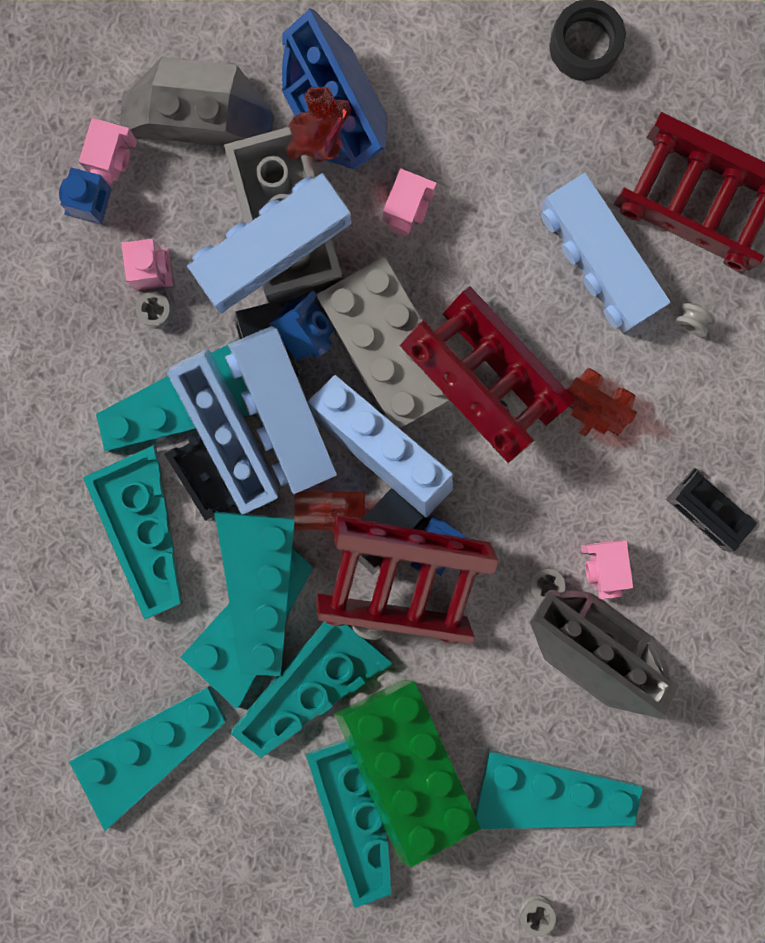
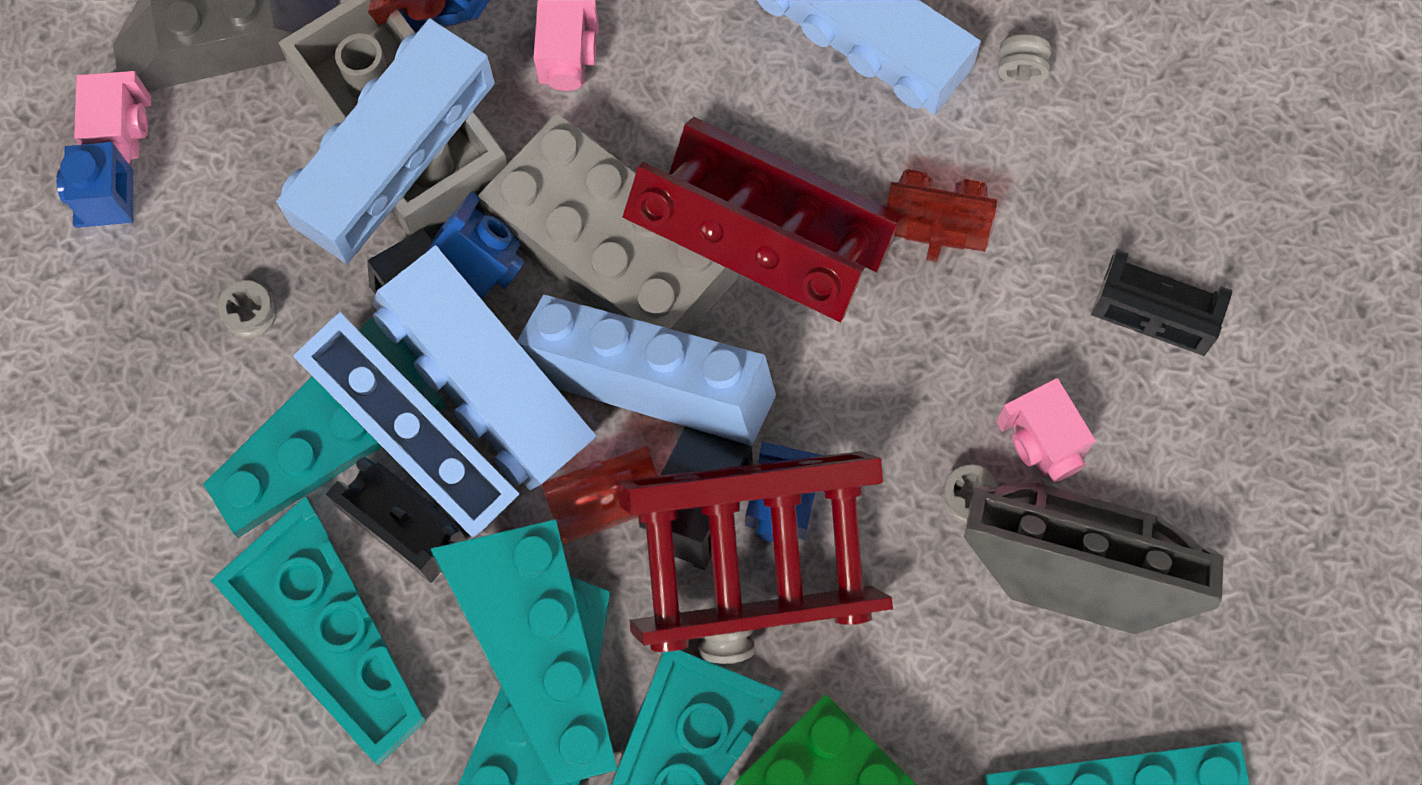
camera: 20 degrees left, 15 degrees down
bright pink brick [122,239,174,291] -> none

